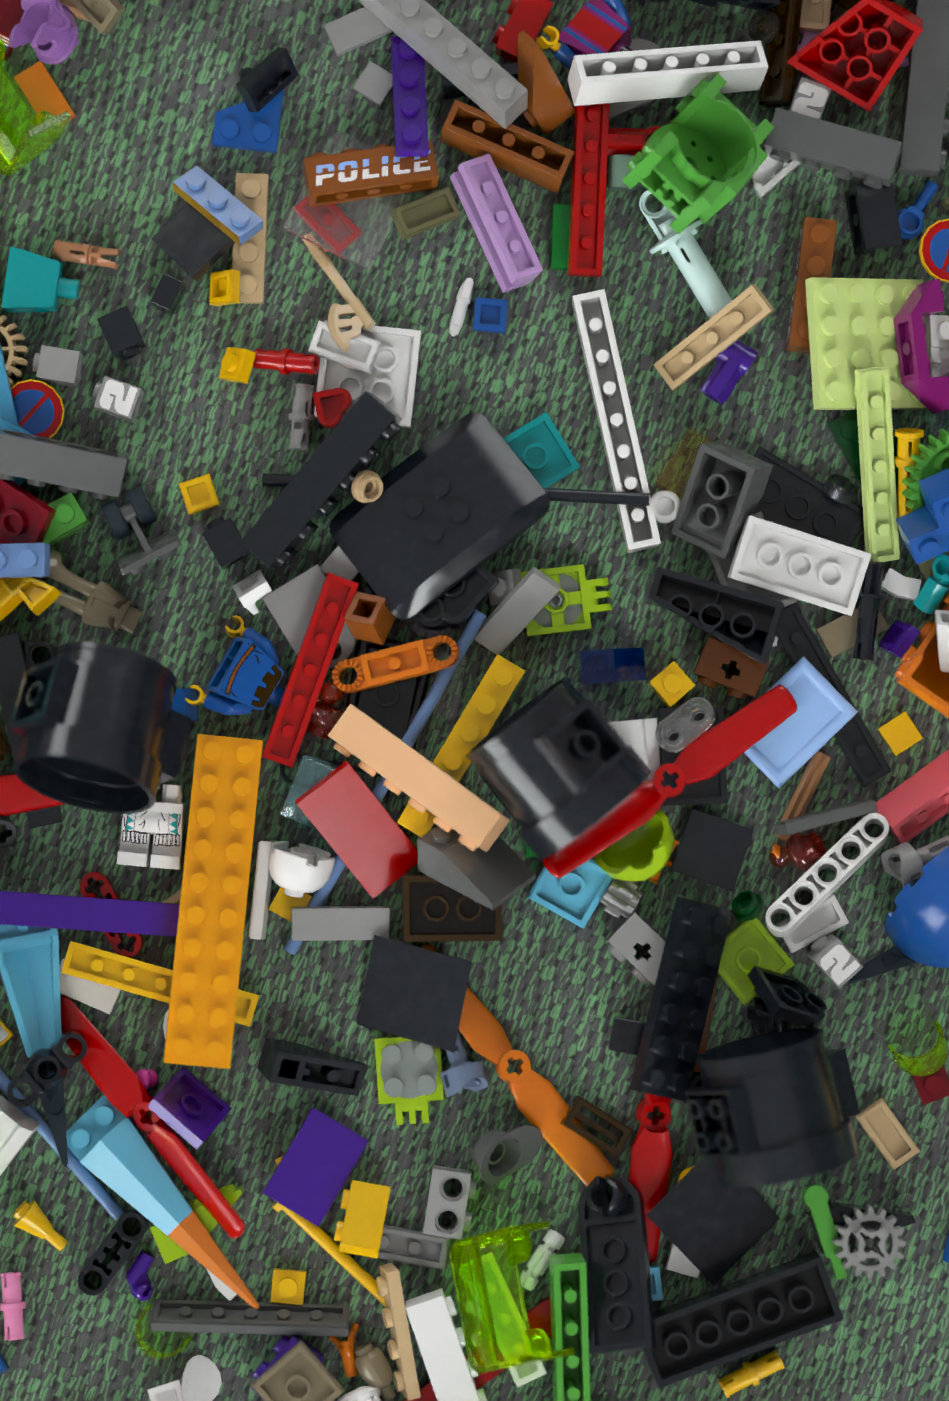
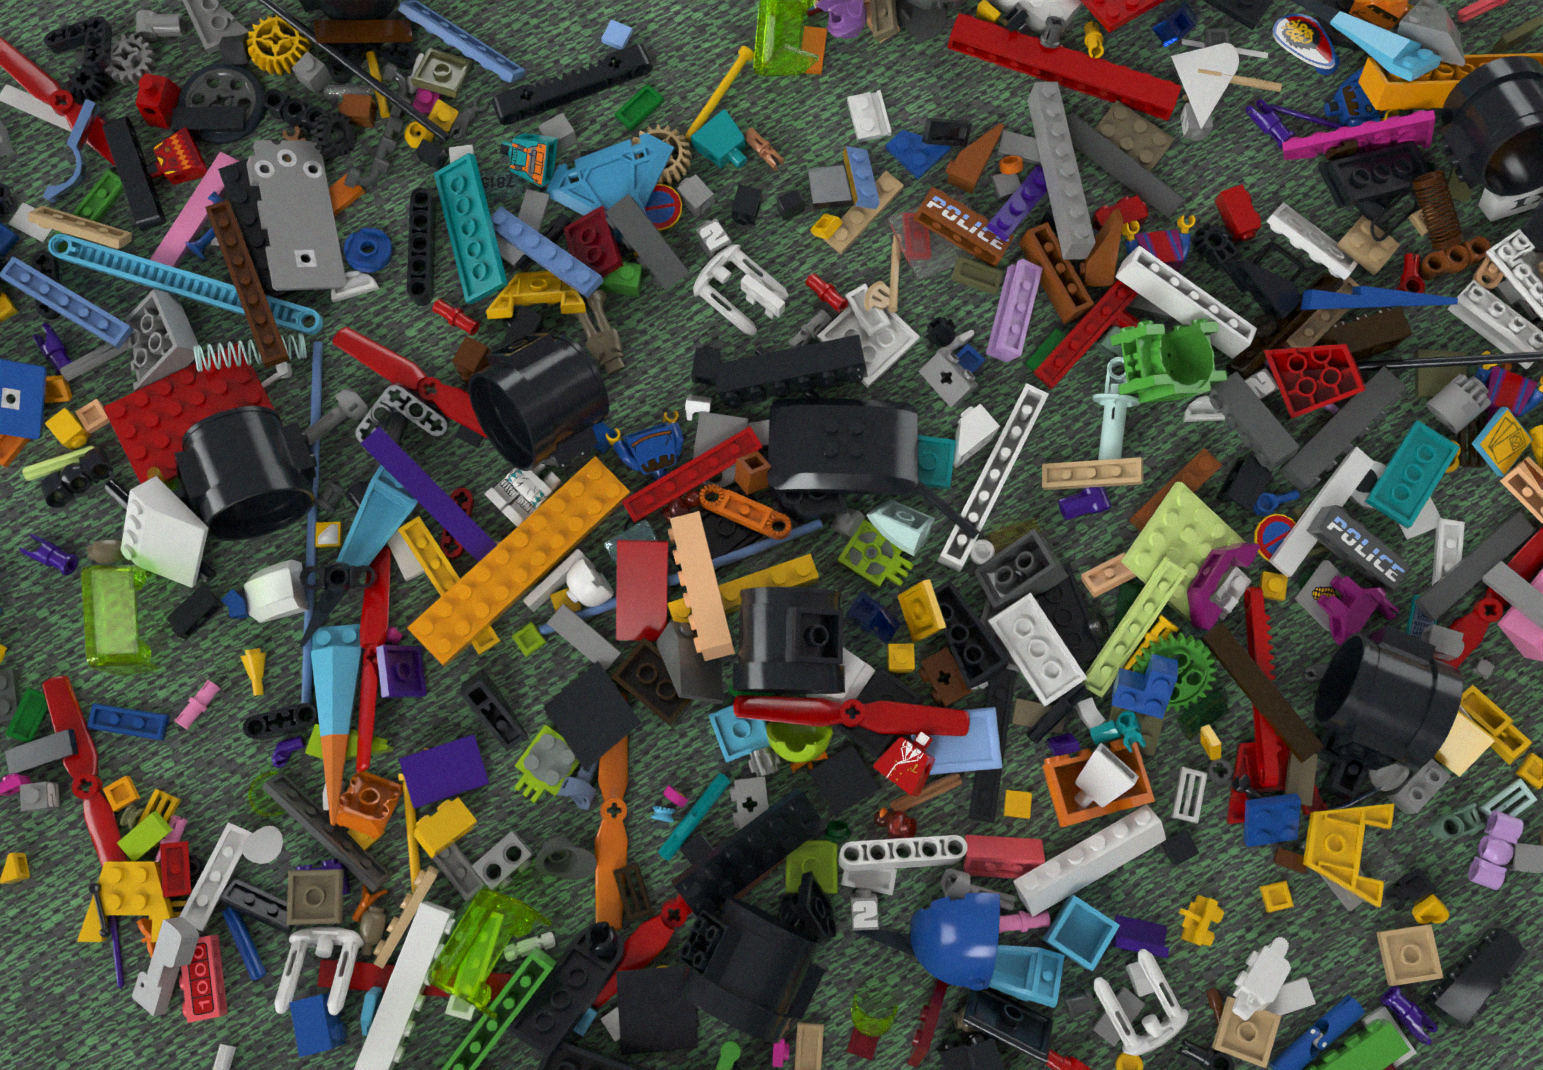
camera: 40 degrees right, 10 degrees down
plate [101,487,181,576] -> none
yellow tile [179,474,220,515] -> none
yellow plate [218,347,256,384] -> none
red tile [312,388,352,429] -> none
tan plate [351,470,383,503] -> none
light grey tile [474,567,559,655] -> none
clear plate [655,697,715,752] -> none
dark grey tile [774,799,877,835] -> none
none -> orange slope [336,771,403,840]
none -> lime tile [511,622,547,657]
none -> medium azure bush [651,806,676,823]
none -> teal axle [658,773,731,861]
none -> dark pink tile [663,785,689,807]
none -> white piece [693,244,789,336]
none -> white plate [741,274,785,320]
none -> dark pink plate [772,1037,790,1067]
none -> white plate [847,90,892,143]
none -> light aqua slope [866,499,935,556]
none -> red torso [873,731,936,797]
none -> yellow tile [897,579,946,643]
none -> light grey brick [918,350,979,407]
none -> black gear [926,317,957,347]
none -> dark orange slope [945,123,1004,194]
none -> white slope [953,404,1000,469]
none -> orange tile [999,155,1024,174]
none -> light nougat plate [1081,552,1136,598]

